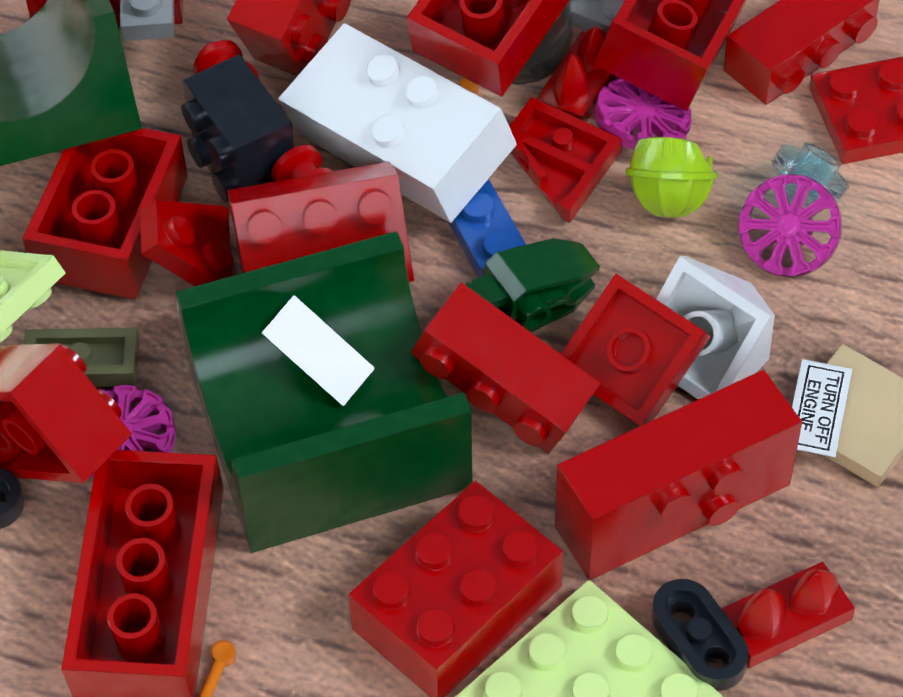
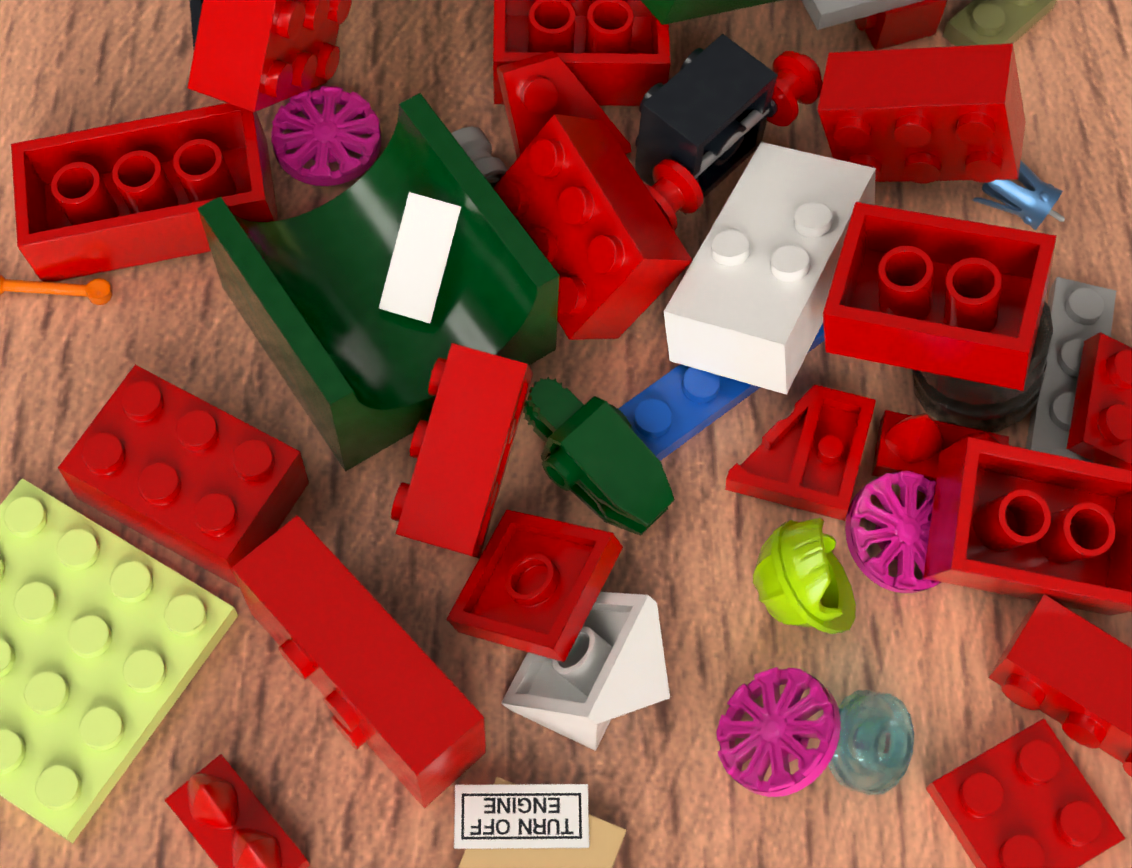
camera: 70 degrees right, 10 degrees up
olive plate [24,327,140,387] -> none
black plate [652,579,748,691] -> none

